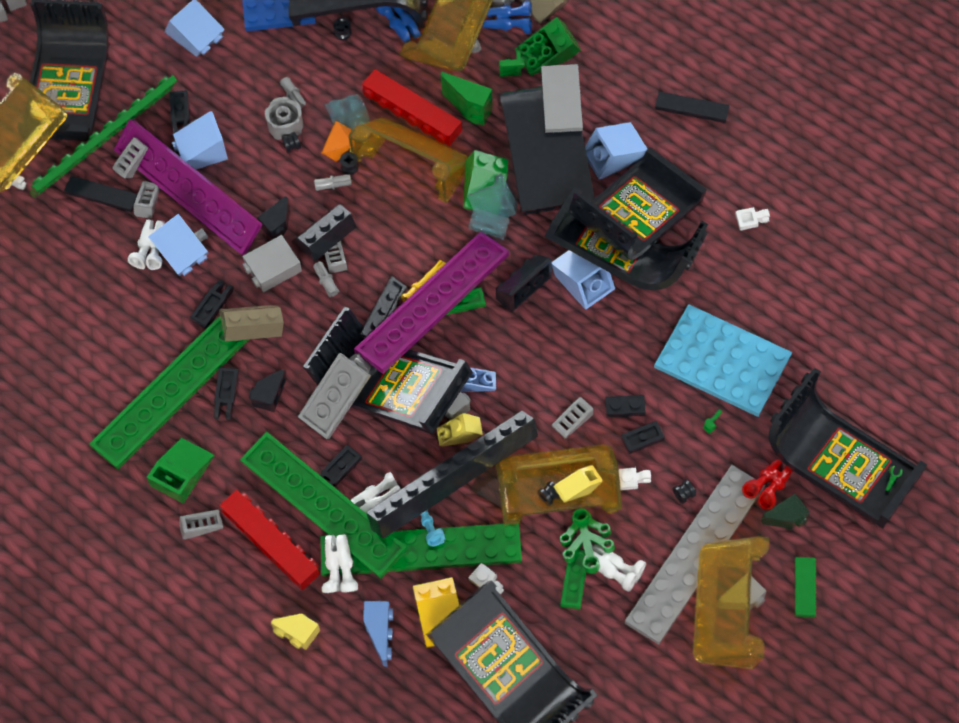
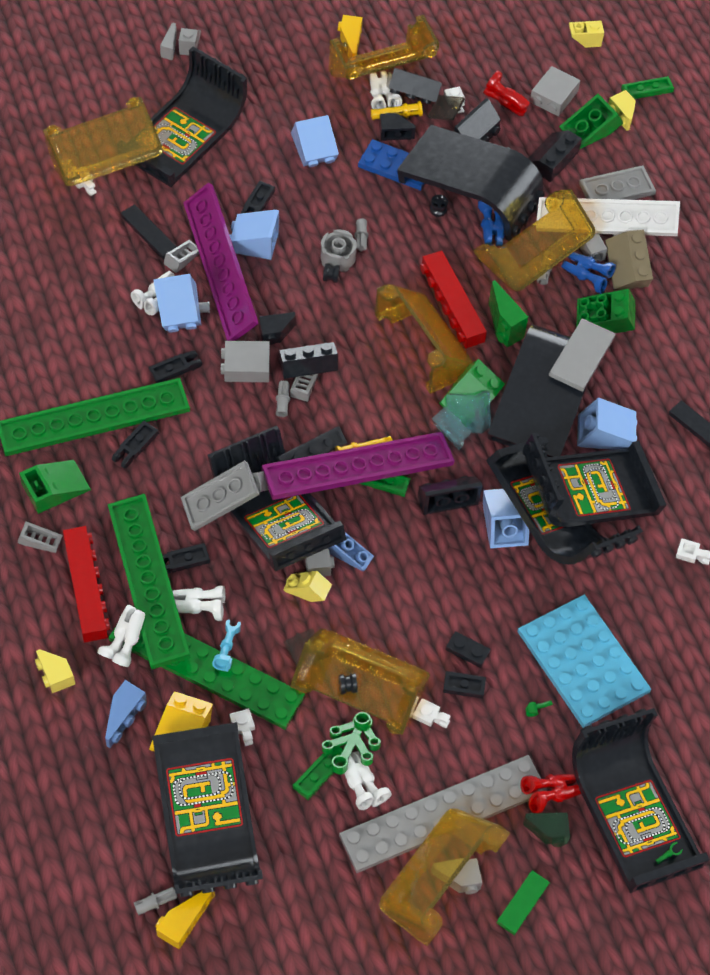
camera: 25 degrees right, 5 degrees down
green plate [30,75,178,199] -> none
light grey slope [112,137,148,178] -> none
dark tan slope [219,305,284,341] -> none
black slope [249,370,287,412] -> none
light grey axle [314,174,352,191] -> none
orange slope [321,121,353,162] -> none
clear light blue bracket [325,95,371,133] -> none
black wheel [340,152,359,175] -> none
black brick [366,411,538,539] -> none
green bracket [499,51,524,77] -> none
light grey slope [552,397,593,439] -> none
light yellow slope [554,465,603,503] -> none
black wheel [672,479,697,504] -> none

